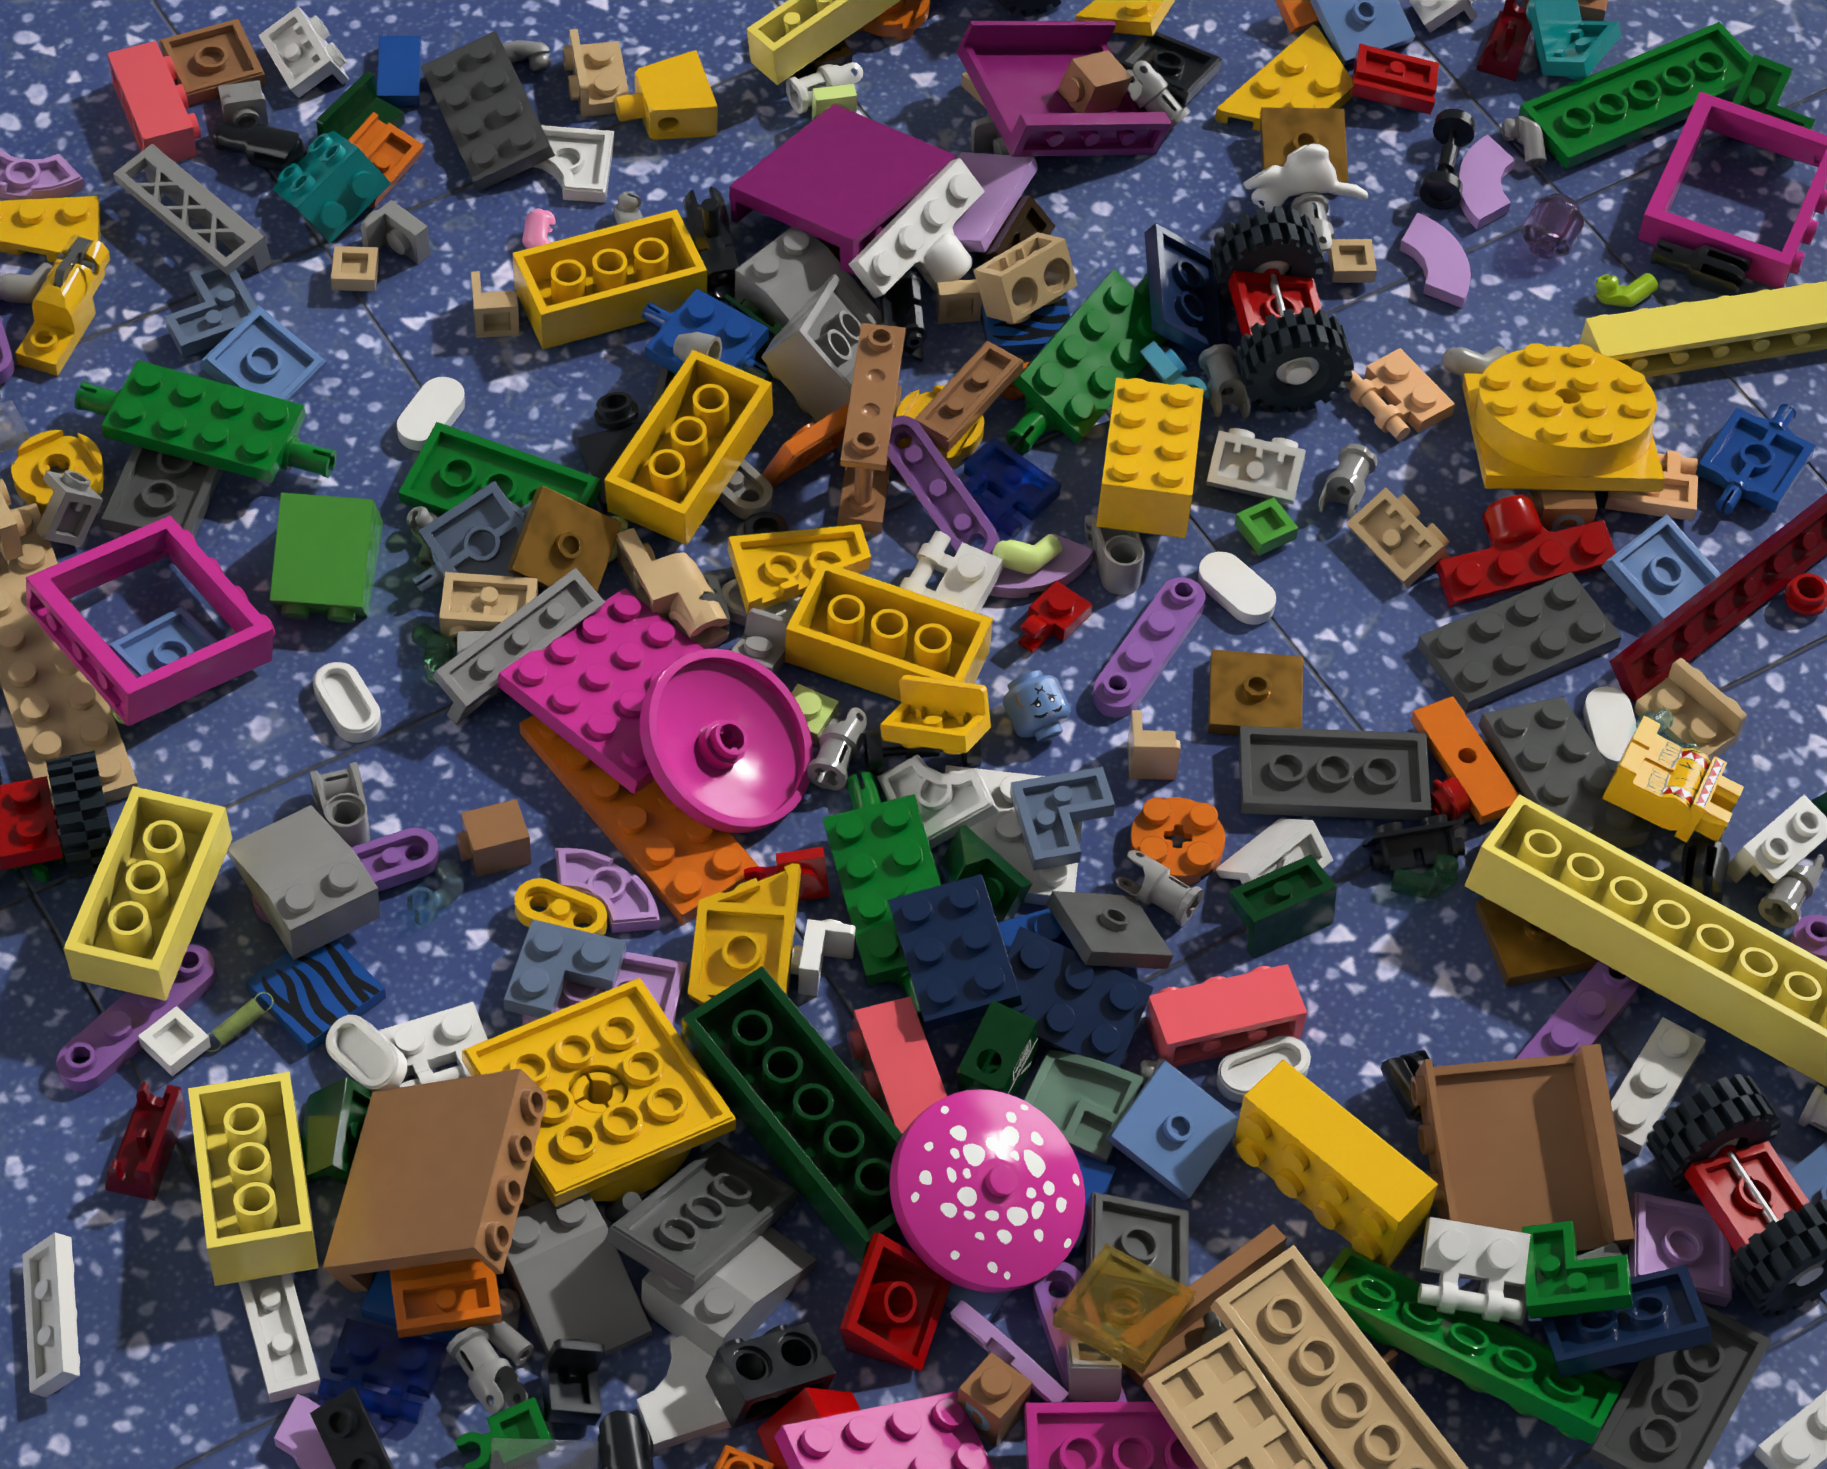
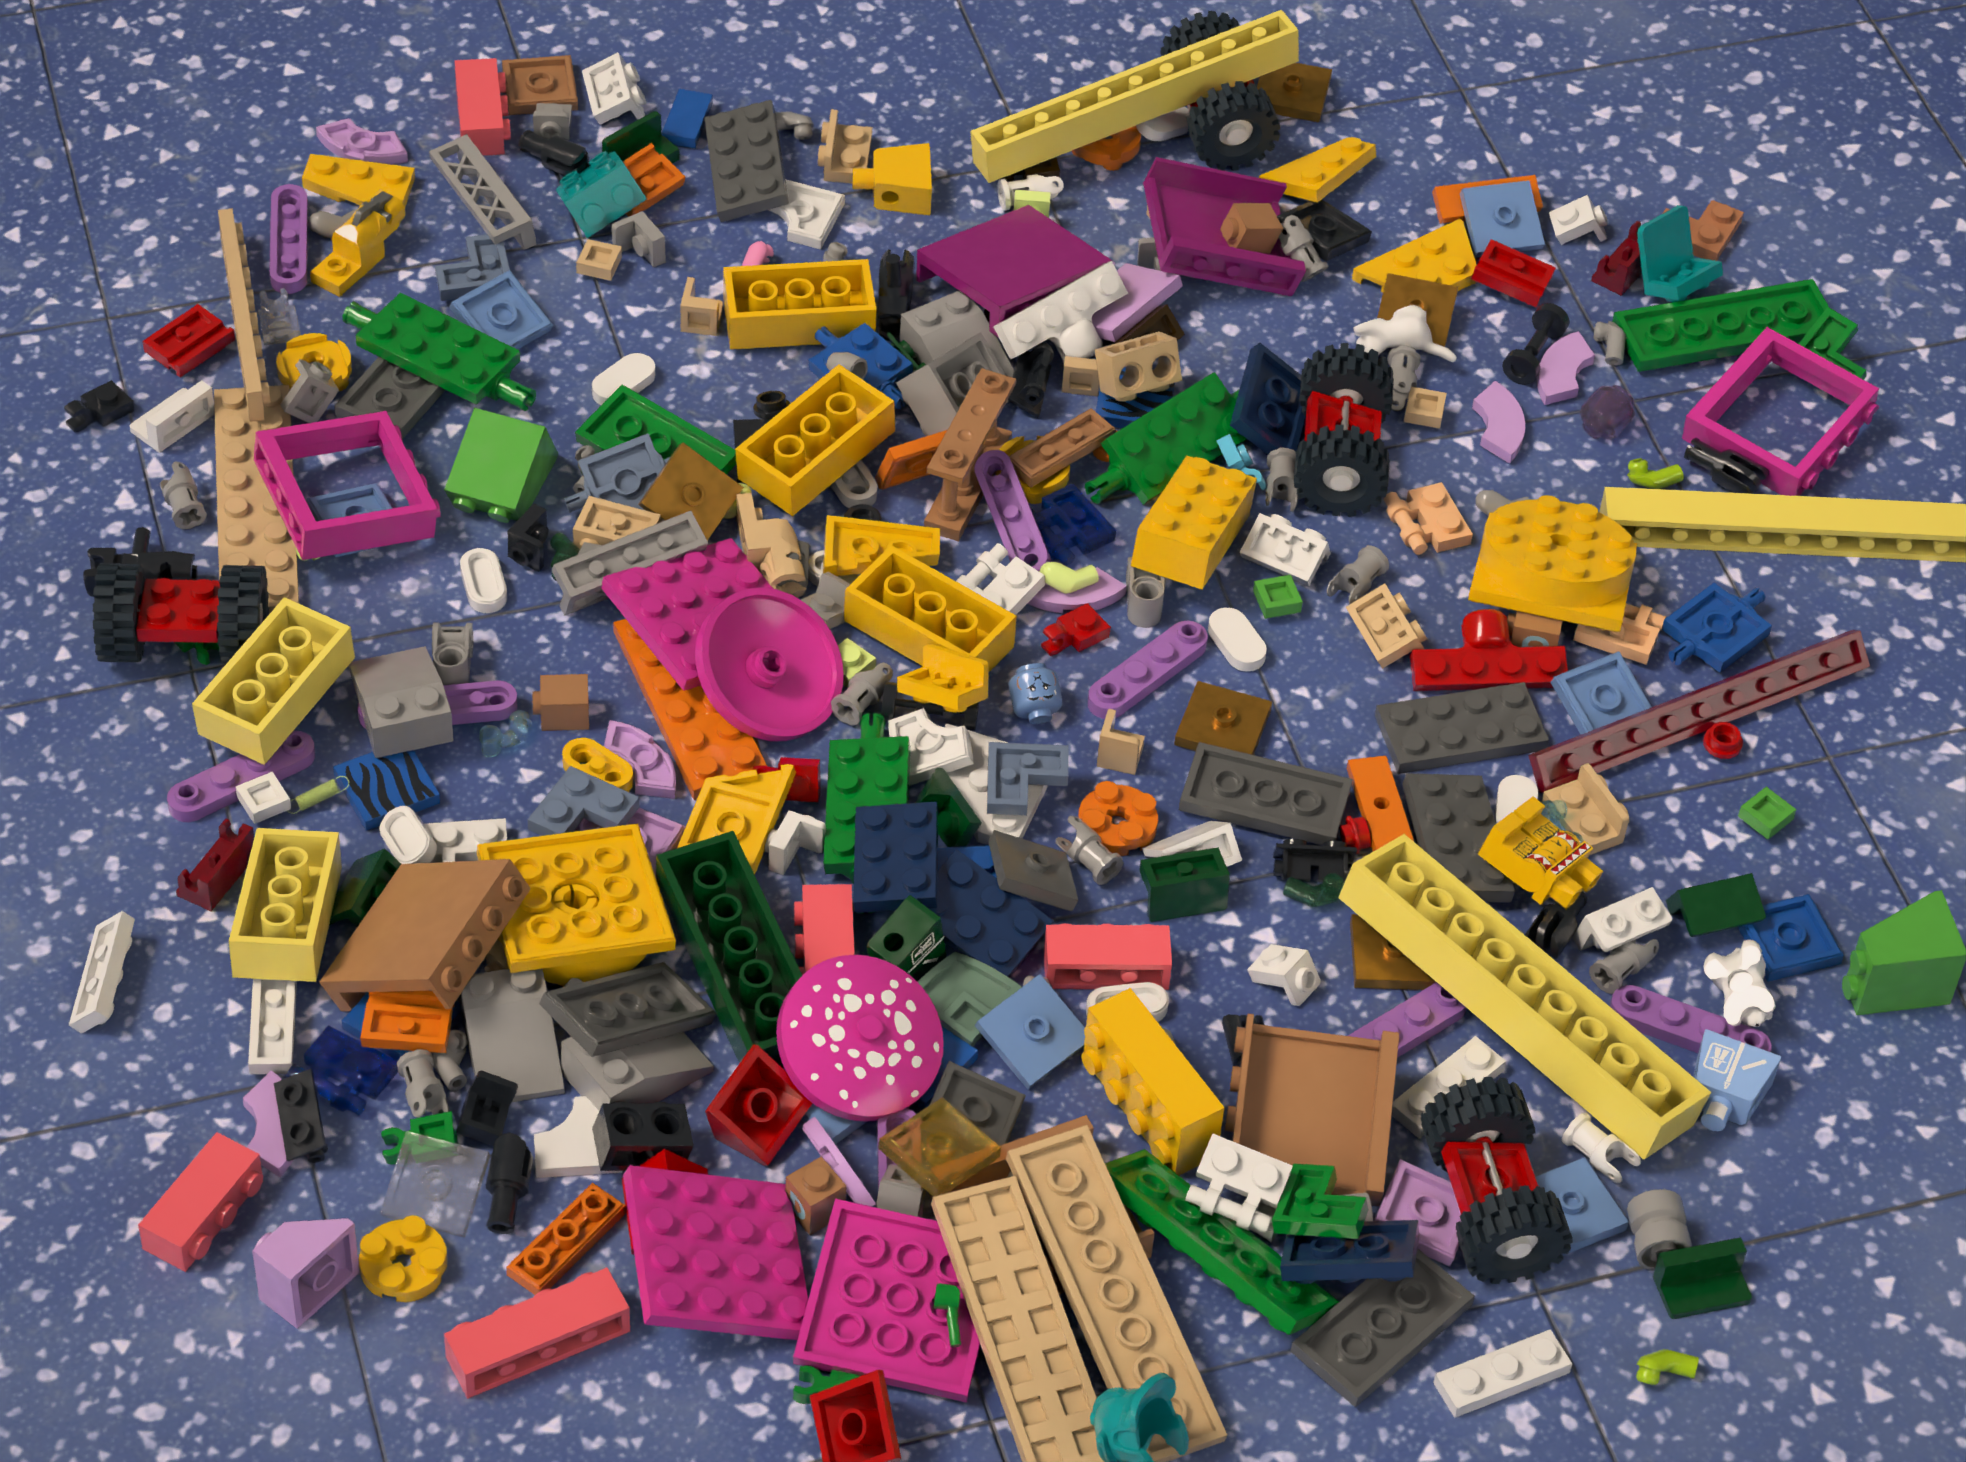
camera: 15 degrees right, 5 degrees down
none -> black bracket [507,503,549,572]
none -> white bracket [1247,944,1321,1006]

